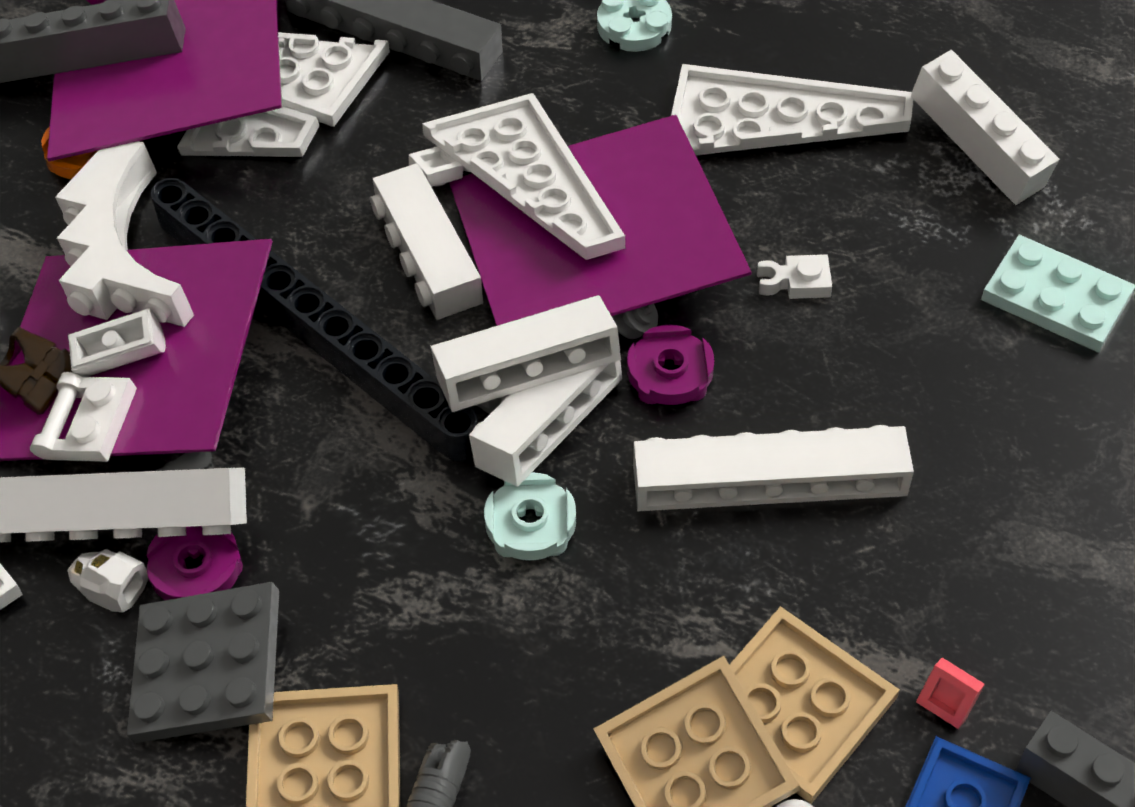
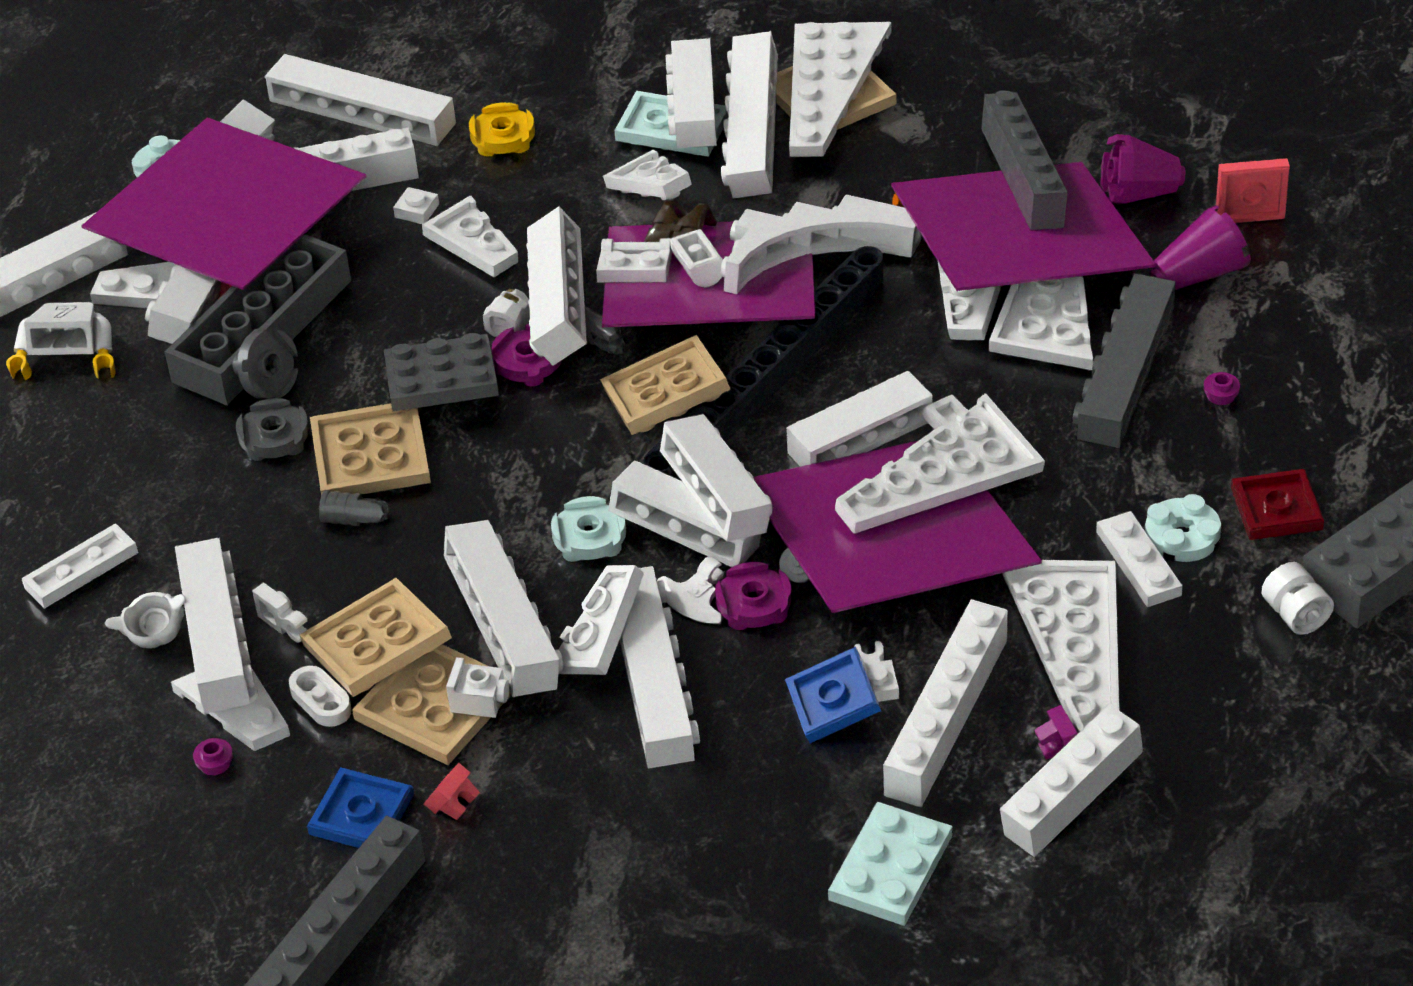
camera: 85 degrees right, 10 degrees down
none -> white brick [444,520,563,697]
none -> white brick [446,657,509,718]
none -> white wing [558,565,644,675]
none -> tan plate [600,335,731,435]
none -> white piece [657,556,724,624]
none -> blue tile [785,647,881,743]
none -> white brick [883,599,1007,807]
none -> magenta tile [1034,705,1078,760]
none -> white plate [1097,511,1182,607]

